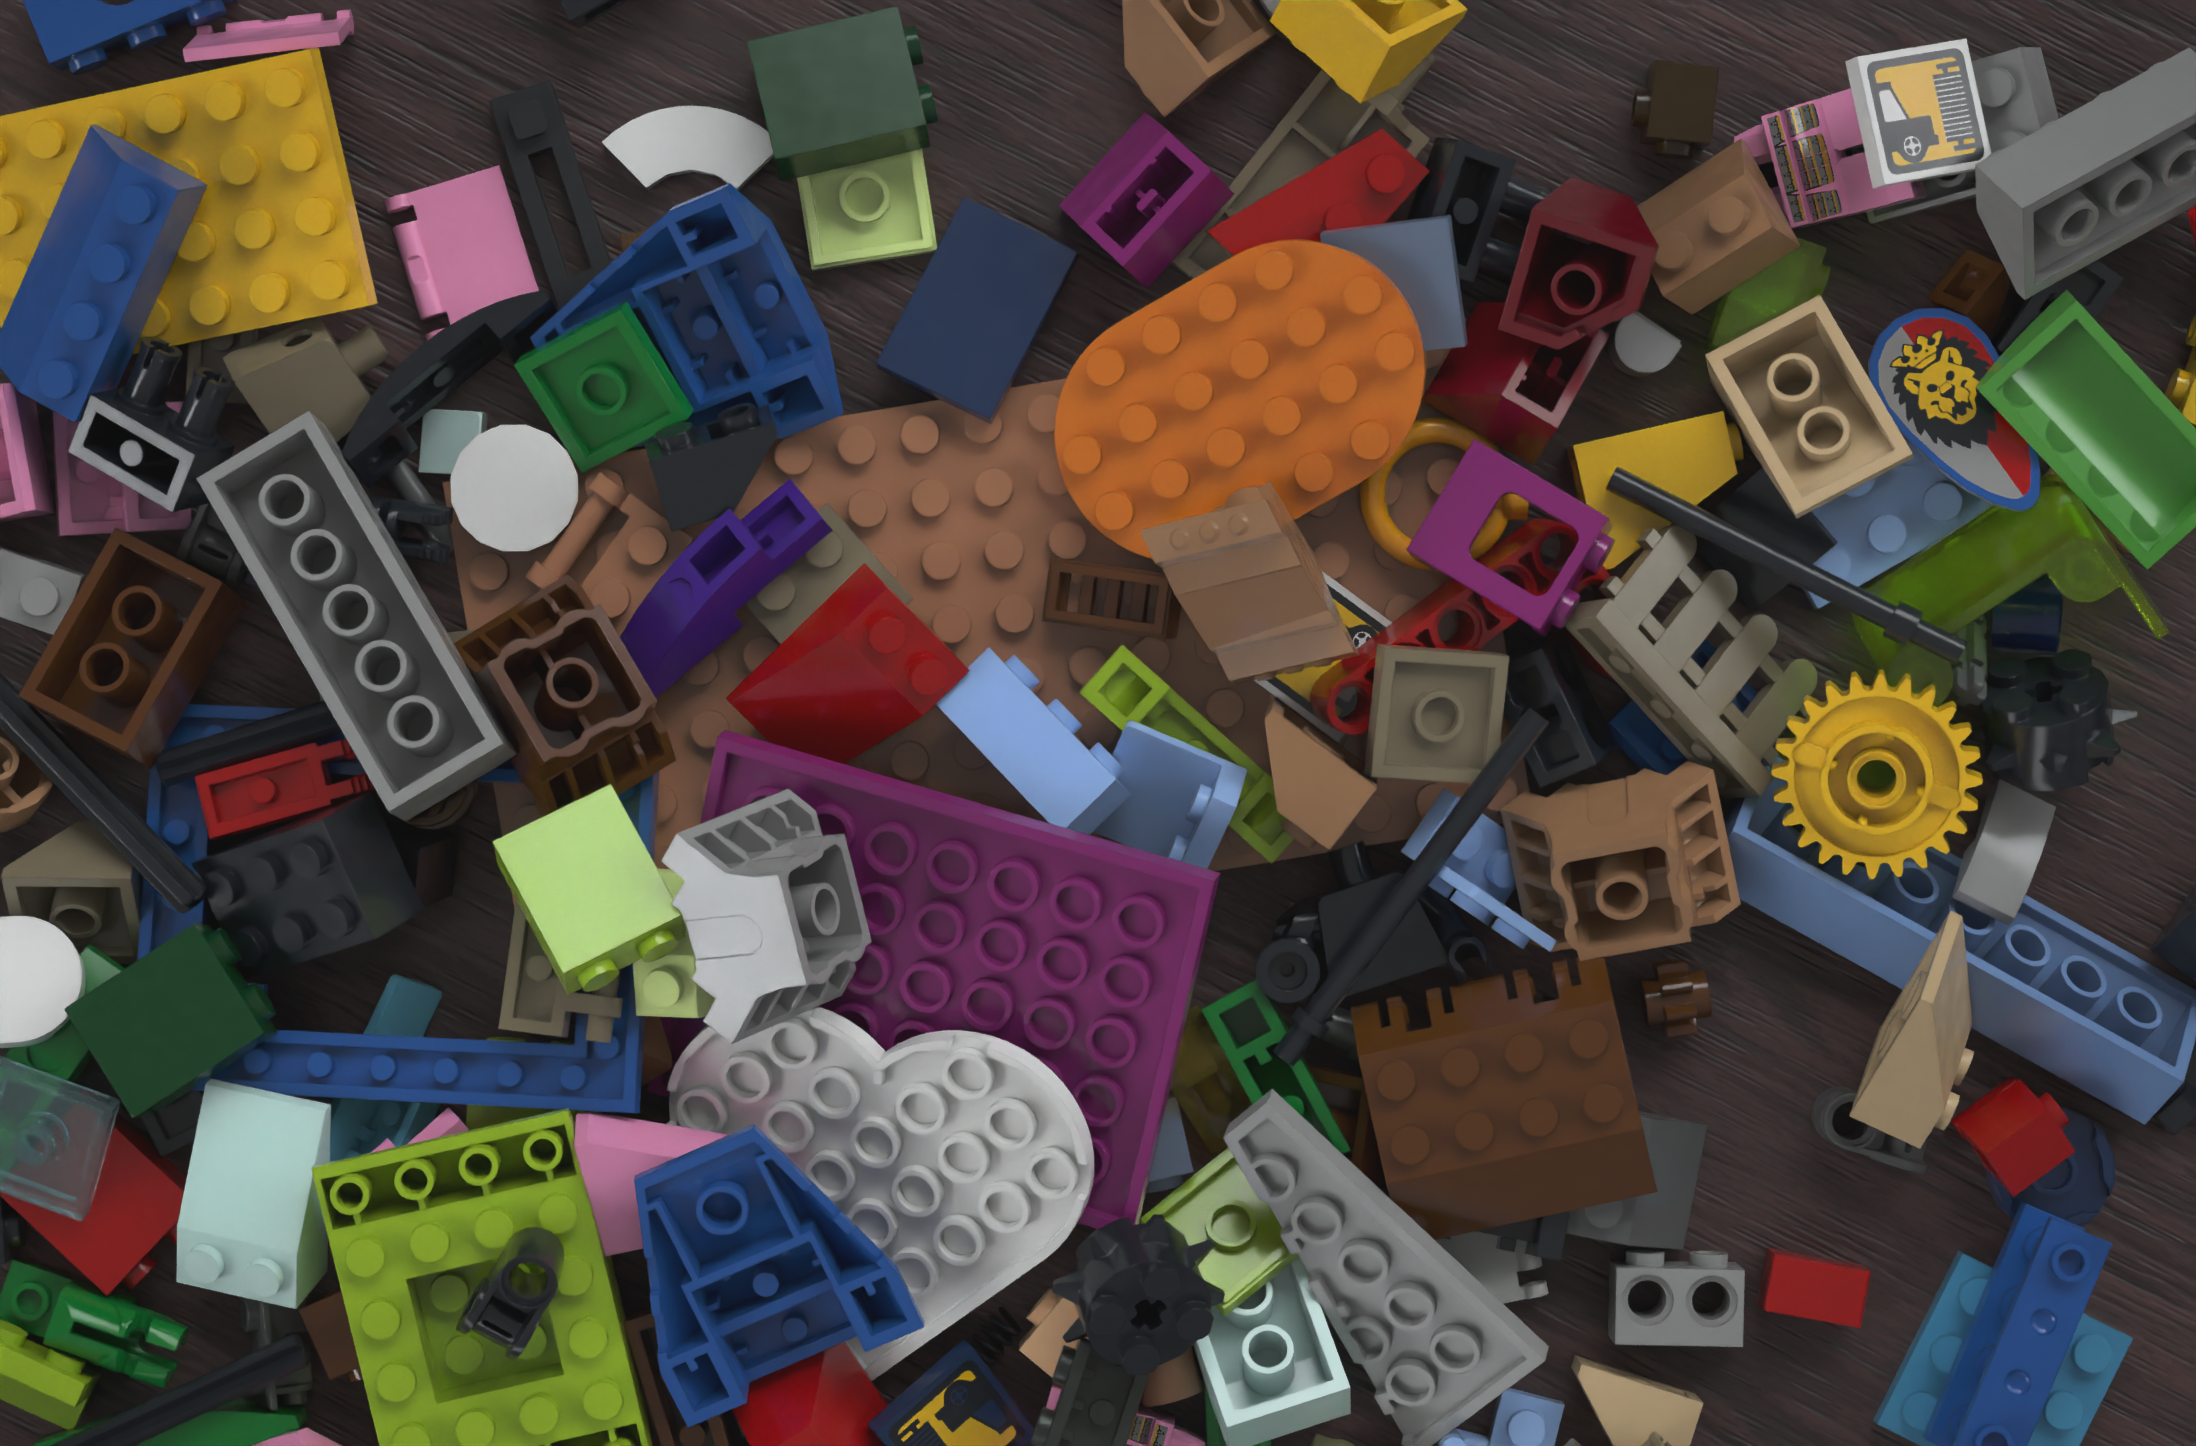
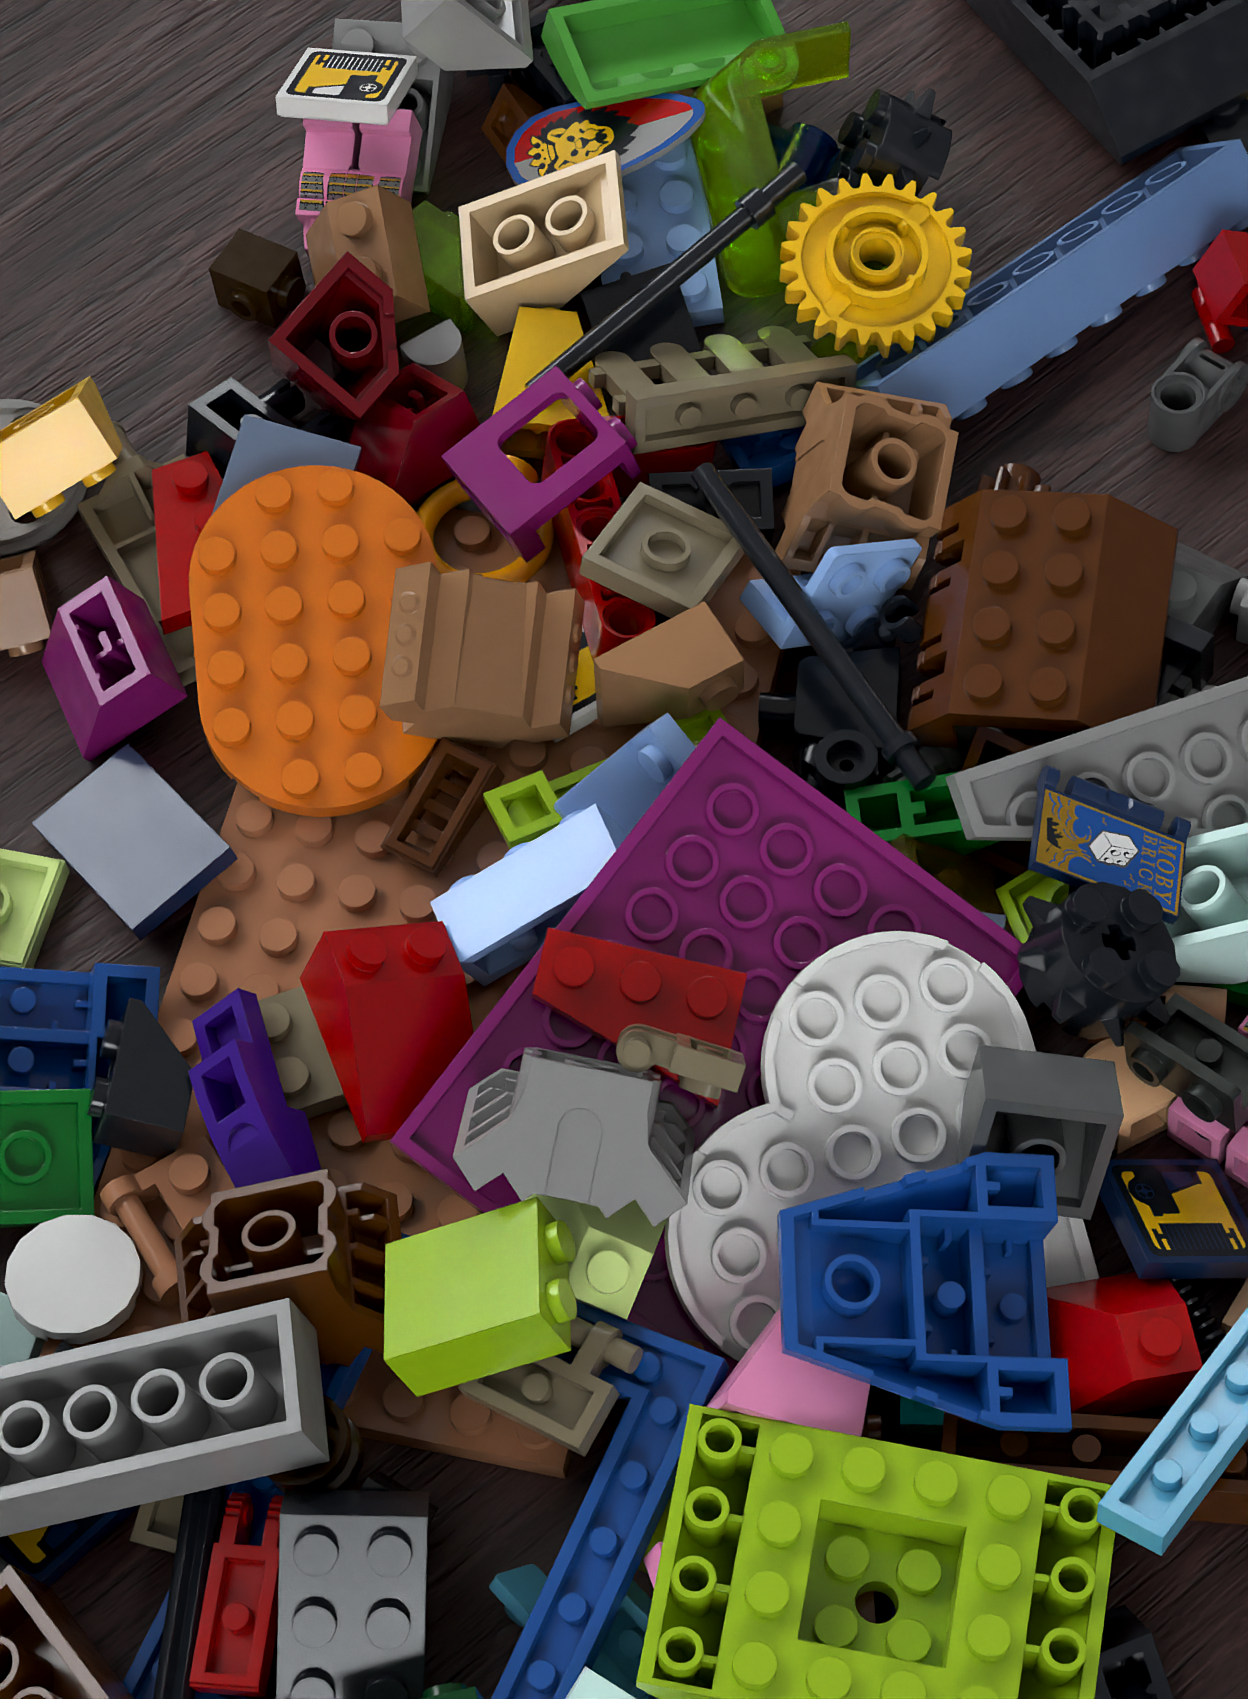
camera: 60 degrees left, 30 degrees down
black piece [456,1227,564,1360] -> none
tan slope [1849,910,1974,1149] -> none
light grey slope [1952,779,2056,926] -> none
none -> red wing [532,927,748,1109]
none -> dark tan plate [616,1023,746,1099]
none -> dark grey slope [957,1045,1124,1220]
none -> piece [1028,765,1191,925]

